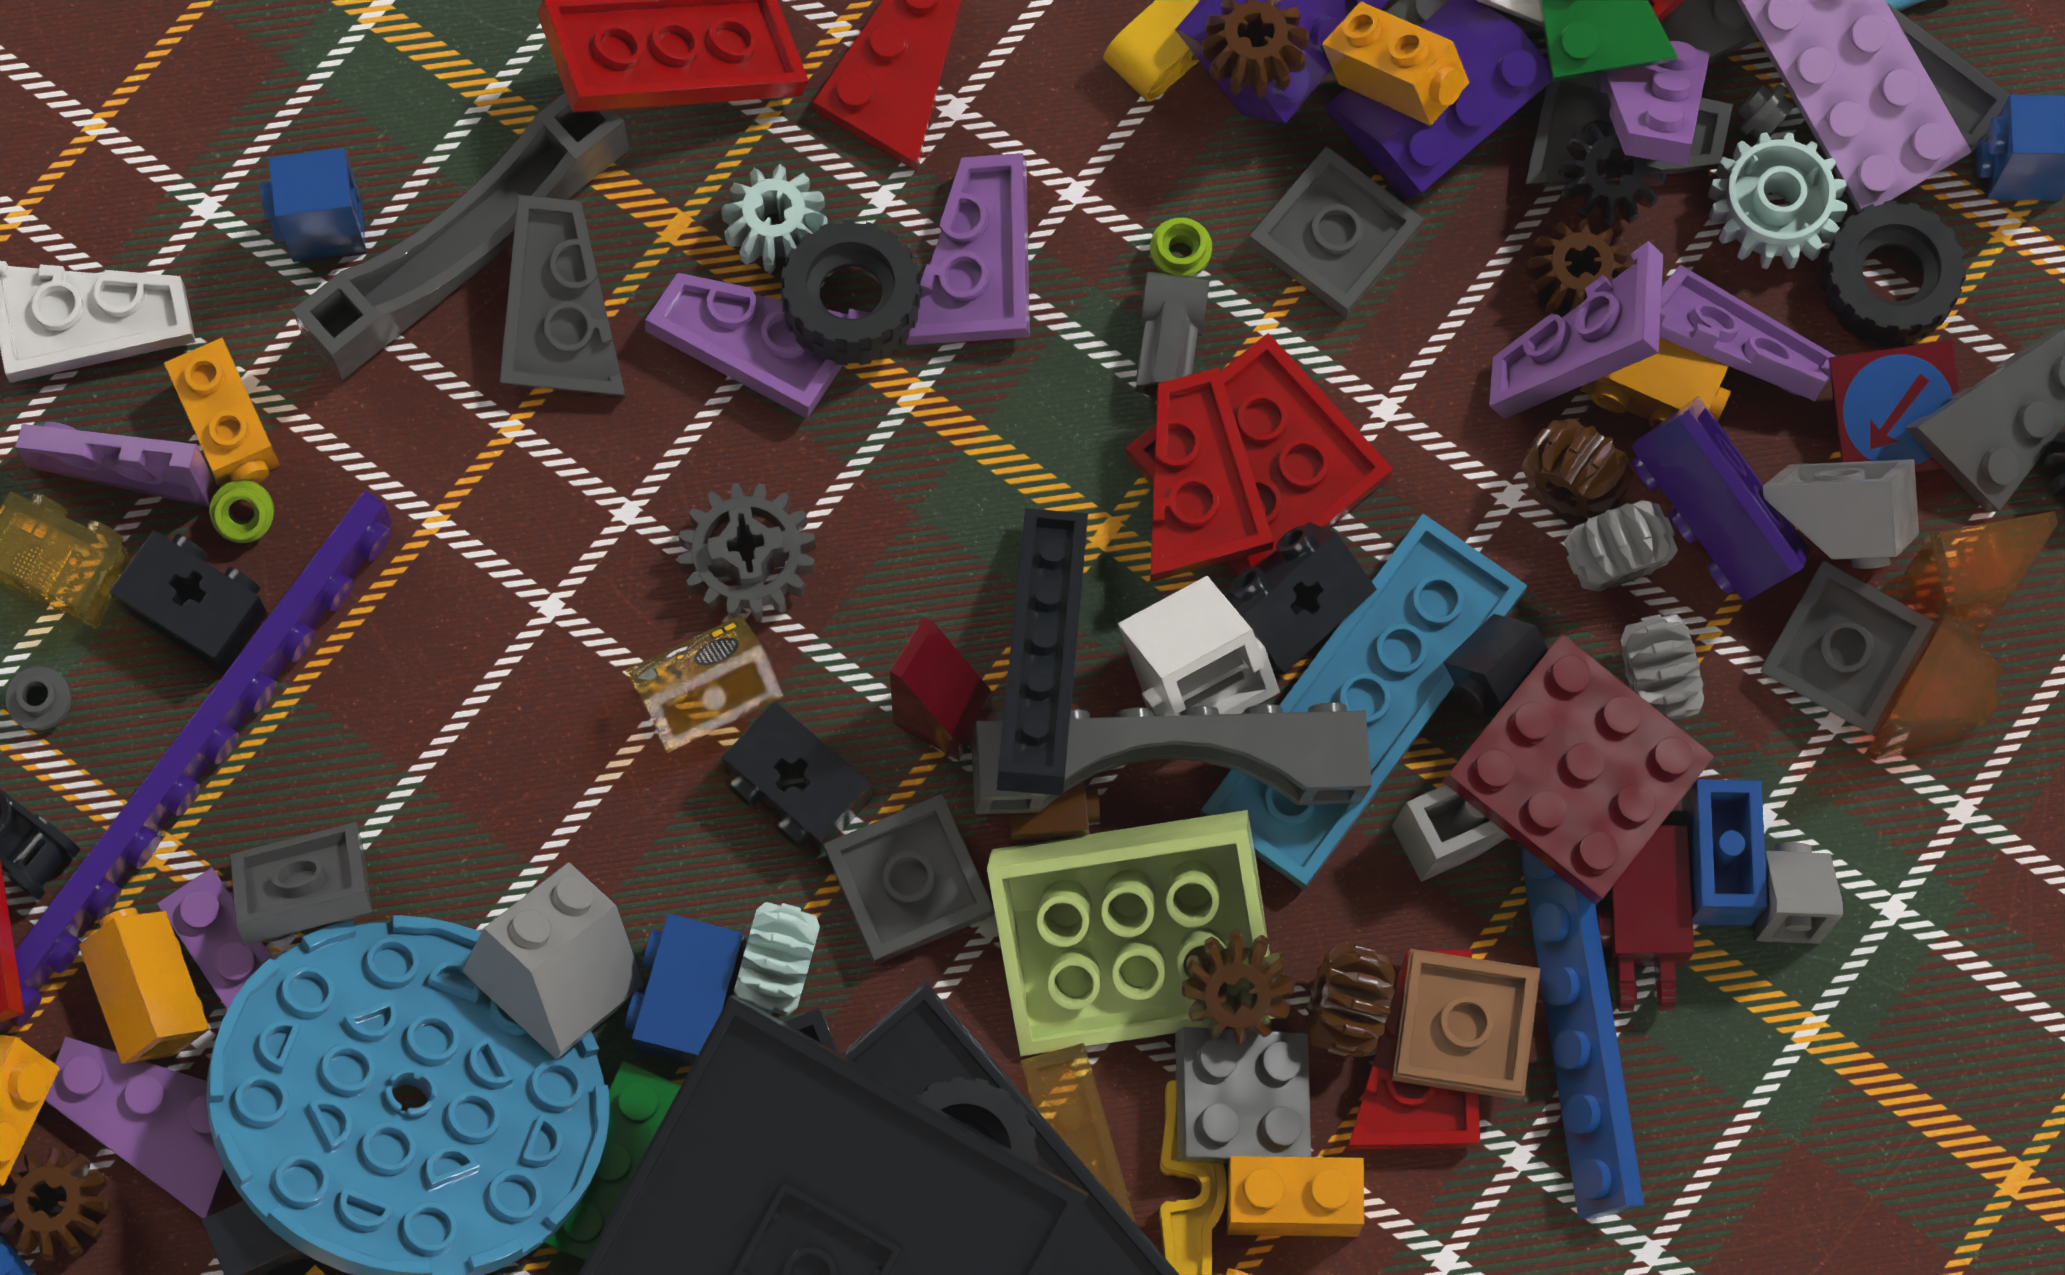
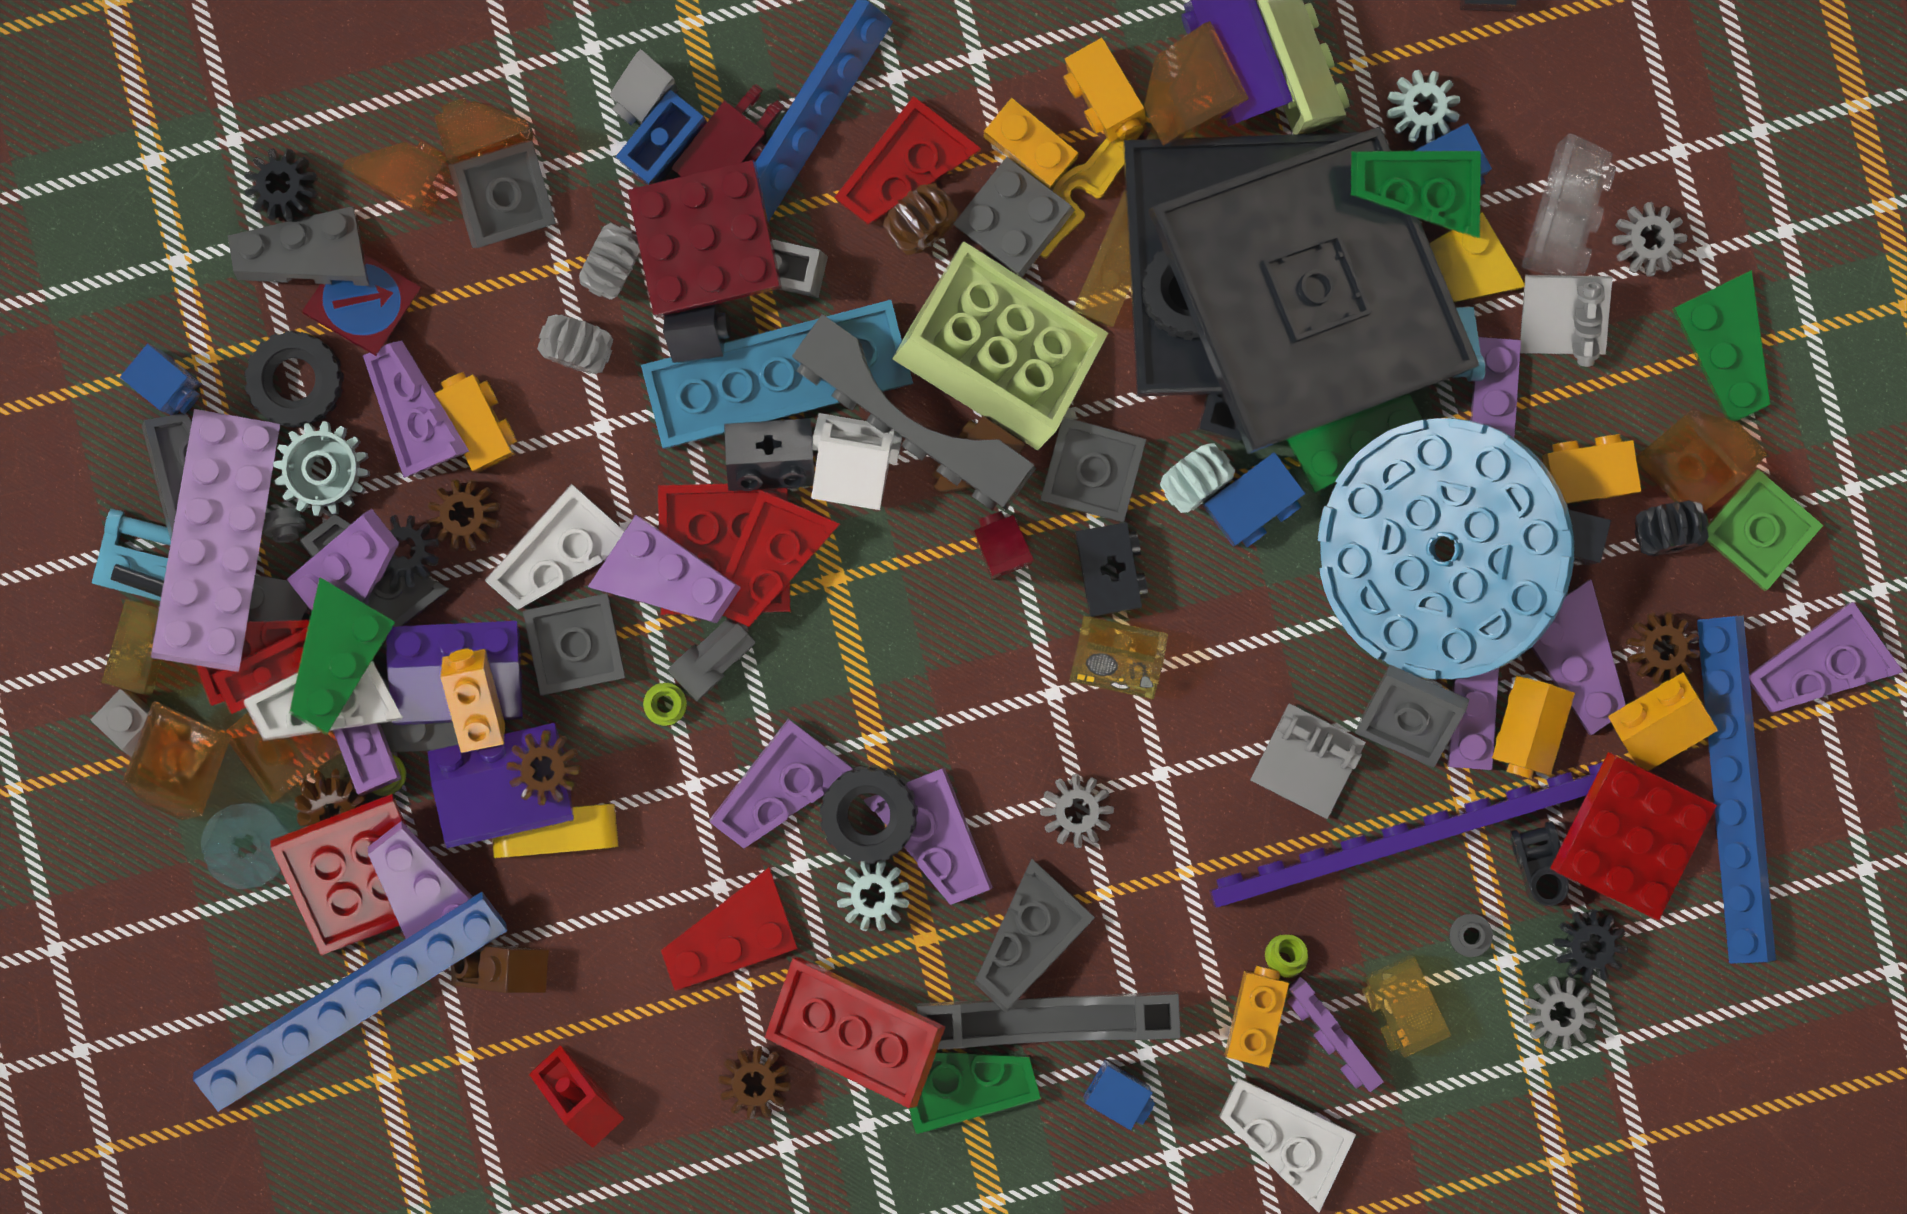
camera: 135 degrees left, 15 degrees up
black brick [109,530,268,675] -> none
light grey slope [462,862,644,1060] -> none
dark grey gear [678,483,816,622] -> none
black plate [996,508,1088,796] -> none
reddish brown gear [1182,929,1294,1045] -> none
medium nougat tile [1391,949,1540,1101] -> none
medium lavender wing [1489,241,1663,419] -> none
reddish brown gear [1521,418,1634,523] -> none
dark purple slope [1631,396,1811,602] -> none
light grey slope [1763,459,1919,569] -> none
none -> white wing [485,484,624,610]
none -> medium lavender wing [588,515,741,623]
none -> green wing [909,1052,1041,1134]
none -> light grey gear [1040,774,1114,848]
none -> light grey hinge [1250,704,1366,819]

